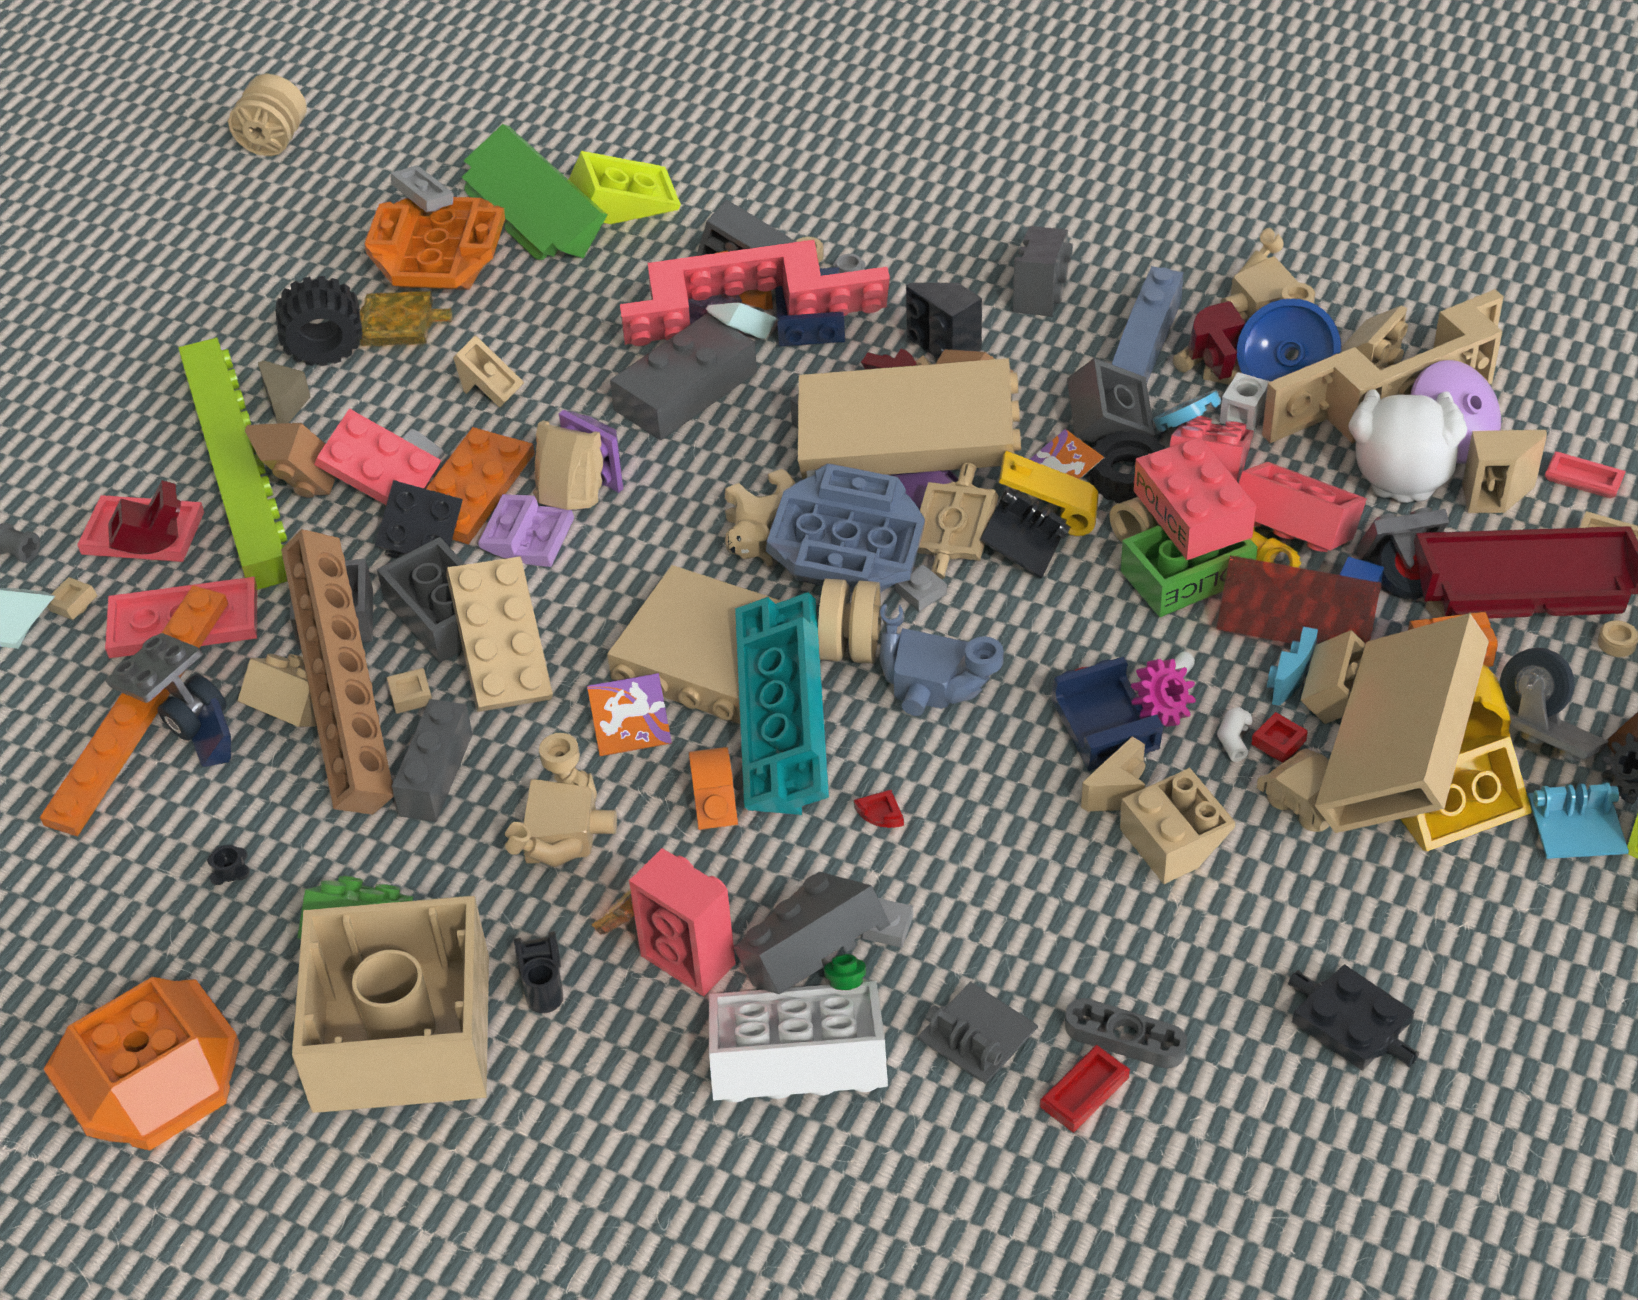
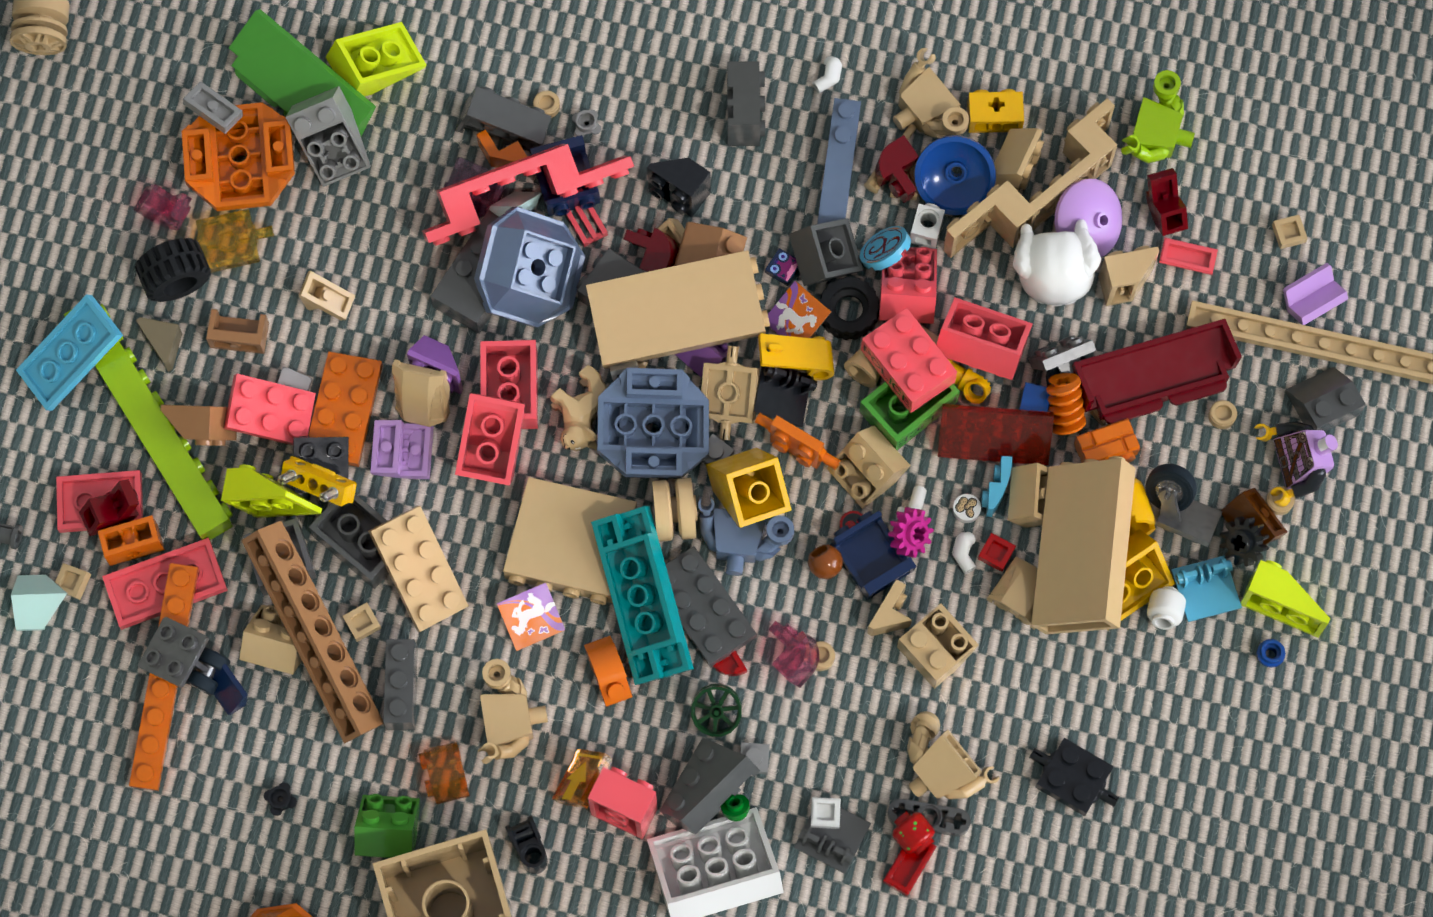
camera: 15 degrees left, 25 degrees up
none -> medium azure plate [16,294,123,411]
none -> orange brick [98,515,164,566]
none -> clear pink brick [133,184,192,230]
none -> medium nougat panel [206,309,269,354]
none -> neon yellow slope [221,464,322,518]
none -> yellow piece [278,456,357,506]
none -> light grey slope [285,86,371,187]
none -> clear orange cylinder [419,742,470,804]
none -> coral slope [455,393,525,486]
none -> sand blue piece [474,207,585,327]
none -> coral brick [480,340,538,429]
none -> coral tile [566,188,608,247]
none -> dark grey plate [666,546,757,668]
none -> dark green wheel [691,683,742,737]
none -> yellow slope [705,447,792,528]
none -> orange plate [755,412,841,470]
none -> tile [765,248,799,286]
none -> clear pink brick [768,621,819,688]
none -> tan tile [807,641,835,671]
none -> dark orange piece [808,545,843,579]
none -> white tile [811,797,841,829]
none -> white arm [812,56,842,94]
none -> tan slope [826,425,911,509]
none -> red head [892,811,935,855]
none -> tan torso [907,711,1000,799]
none -> tile [953,494,981,523]
none -> yellow brick [967,89,1024,133]
none -> orange piece [1046,373,1086,435]
none -> lime torso [1121,70,1195,164]
none -> dark red brick [1146,168,1188,236]
none -> white head [1147,586,1186,630]

